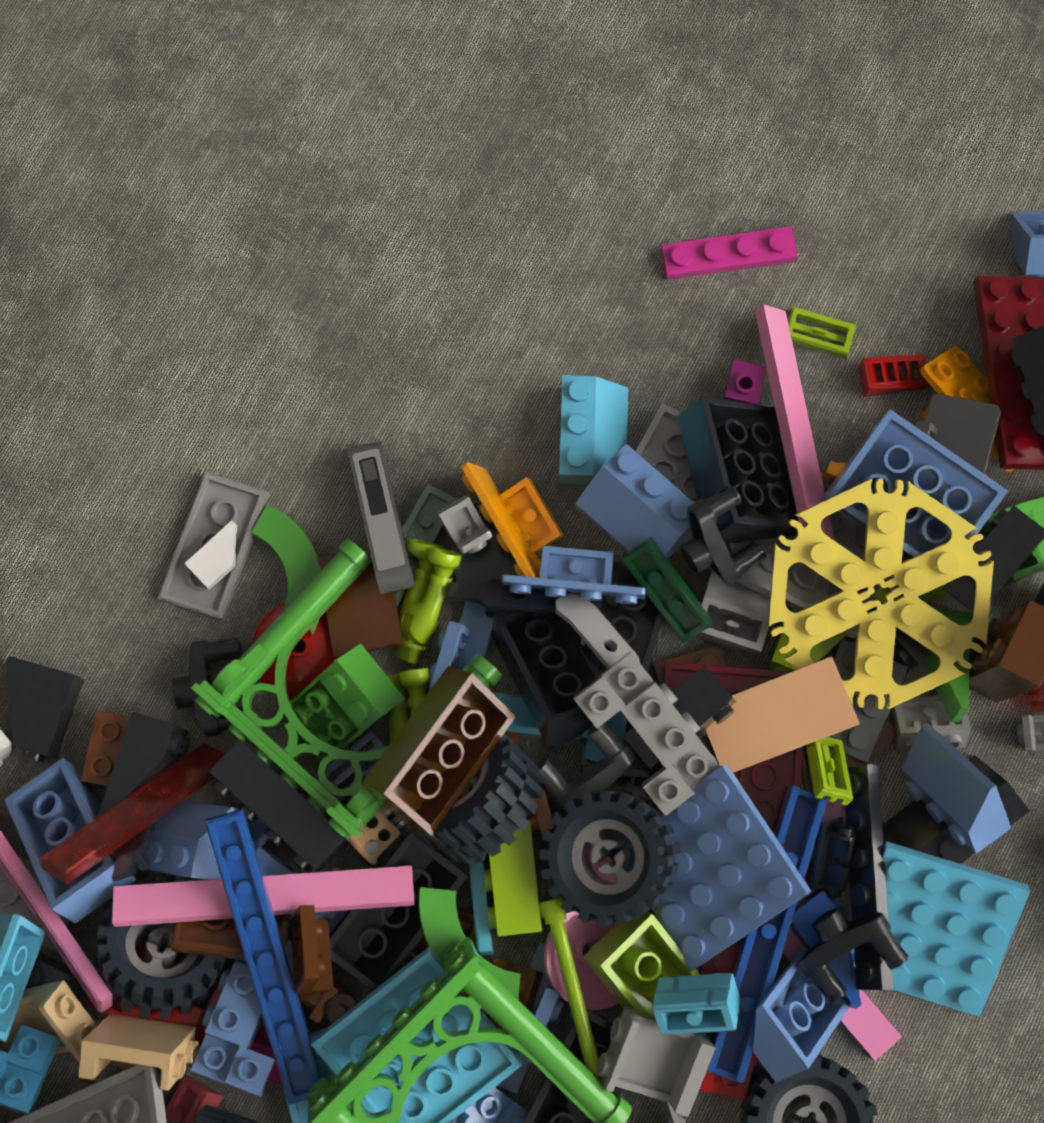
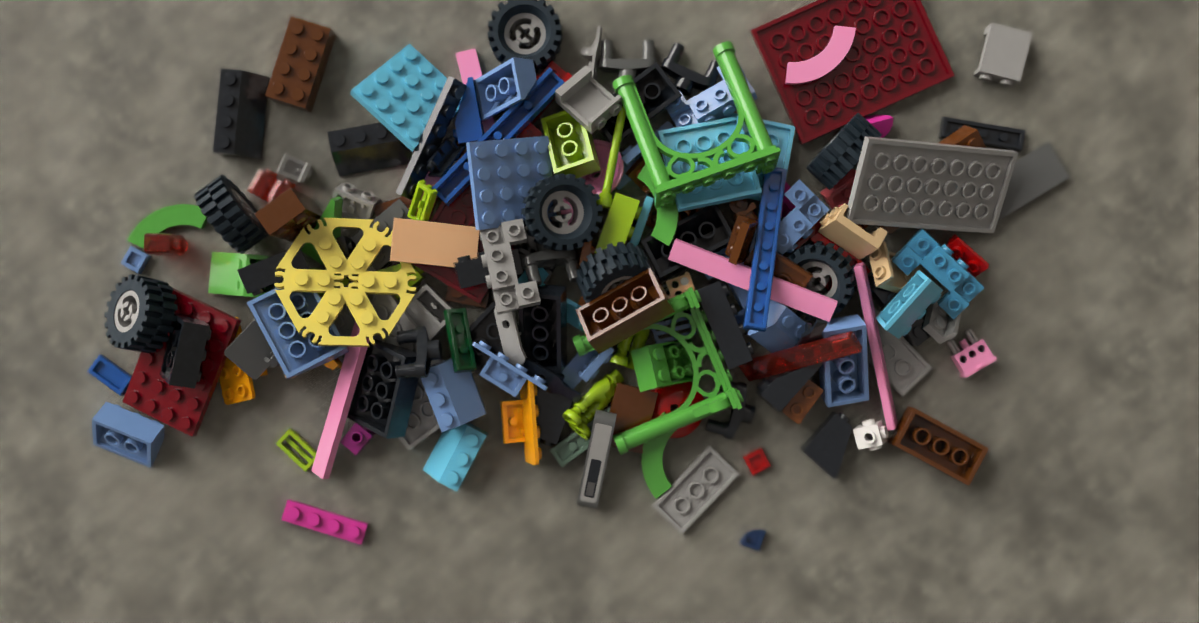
camera: 155 degrees left, 10 degrees up
white tile [184,521,238,590] -> none
light grey bracket [436,495,493,554] -> none
medium azure brick [653,973,741,1034] -> none
black connector [797,907,908,1004] -> none
red slope [858,354,931,397] -> none
medium blue slope [902,722,1011,854] -> none
none -> dark blue tile [739,529,766,551]
none -> red tile [743,447,771,476]

